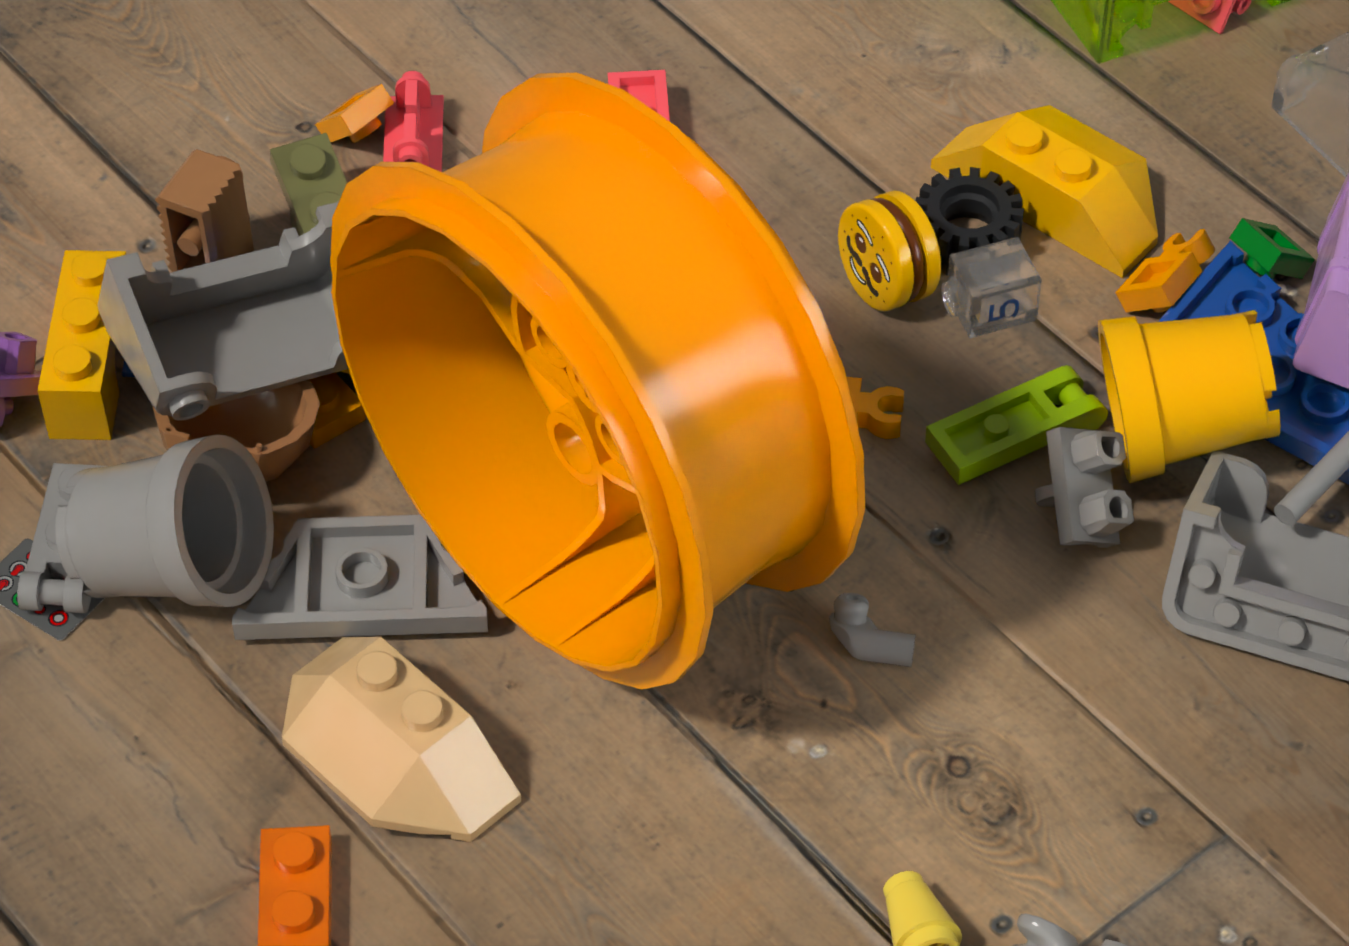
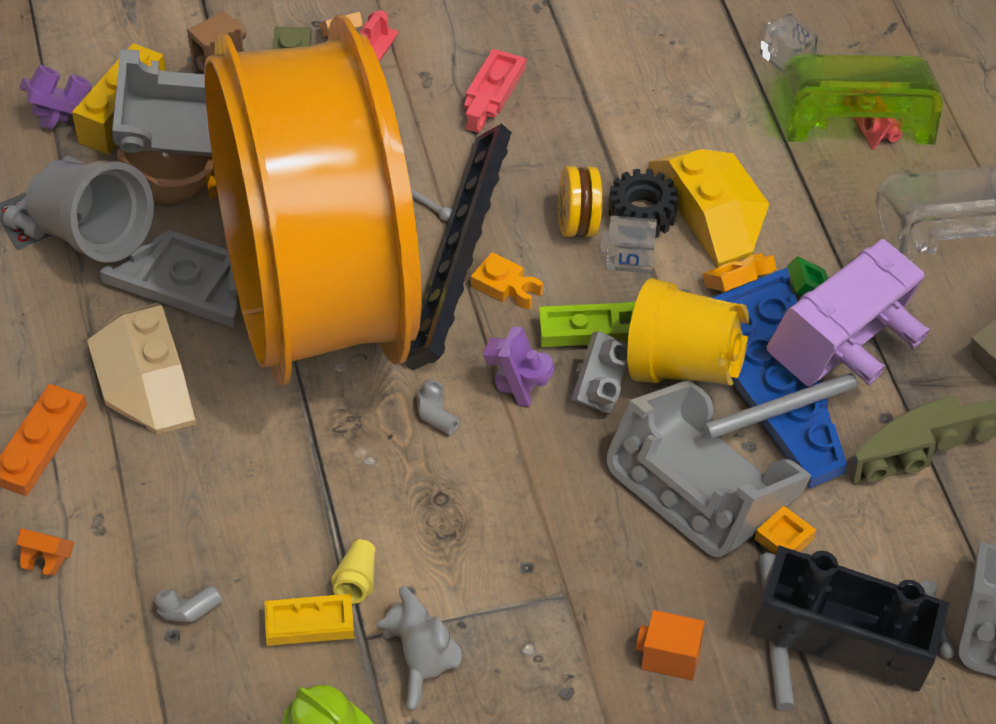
camera: 25 degrees right, 0 degrees up
none -> medium lavender hips [483,327,555,407]

